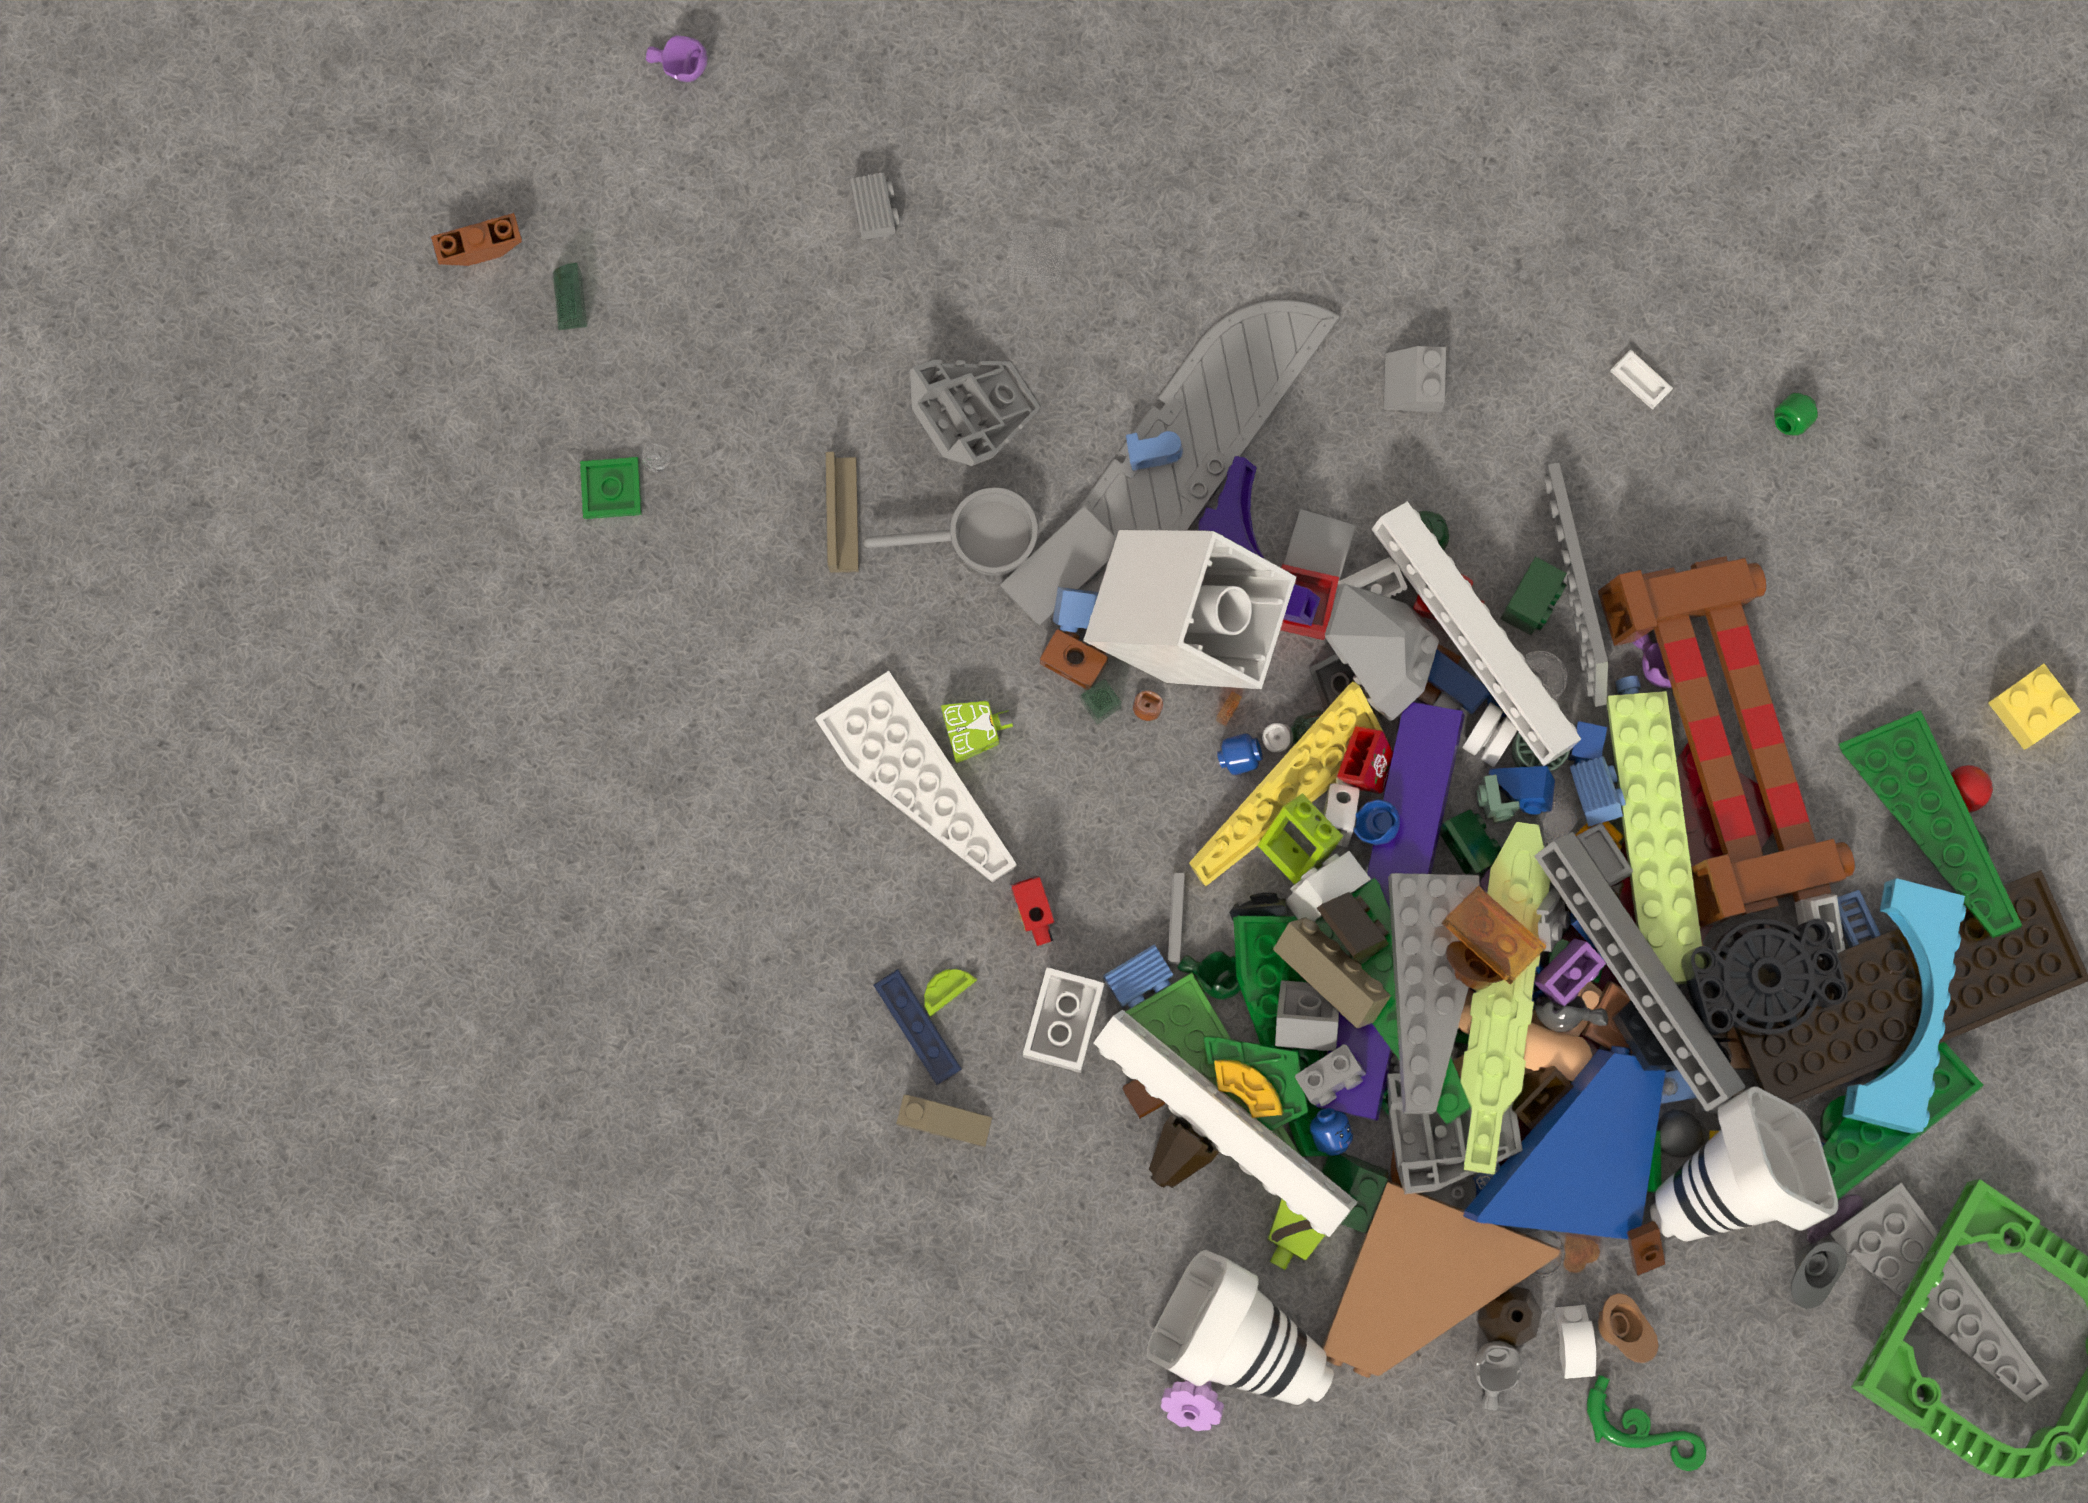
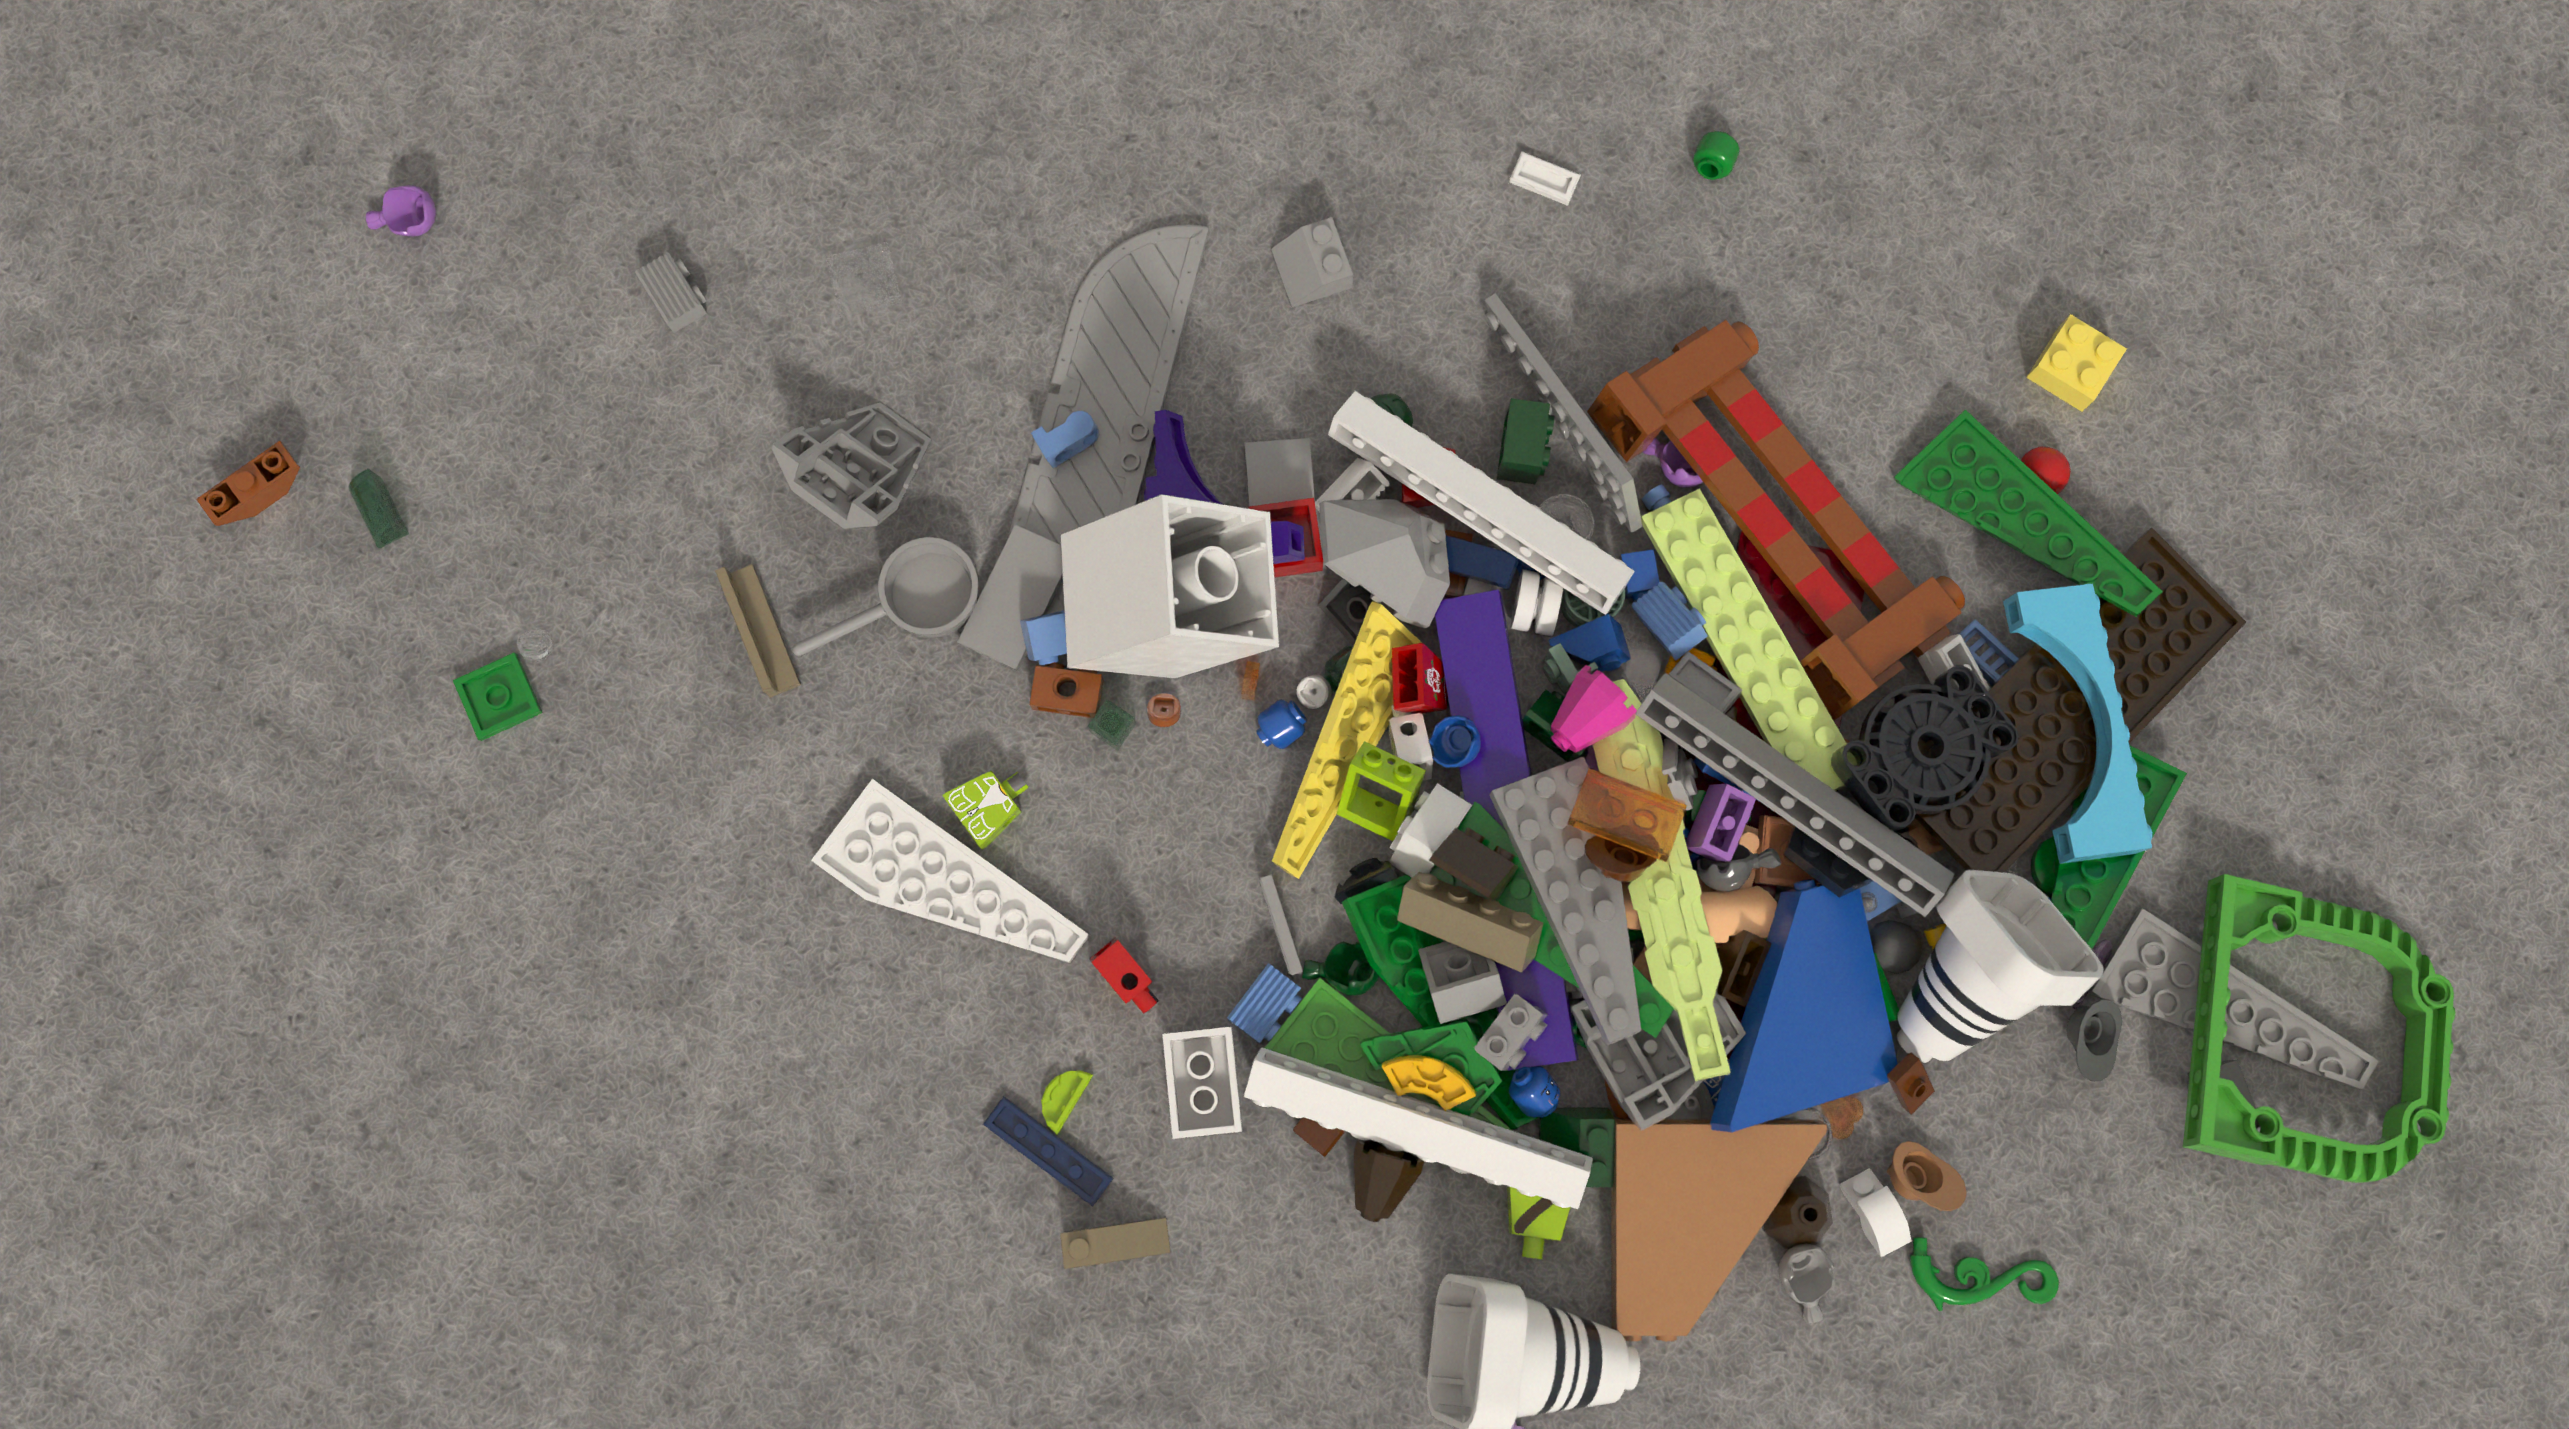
camera: 25 degrees left, 0 degrees up
none -> dark pink cone [1550,665,1637,753]

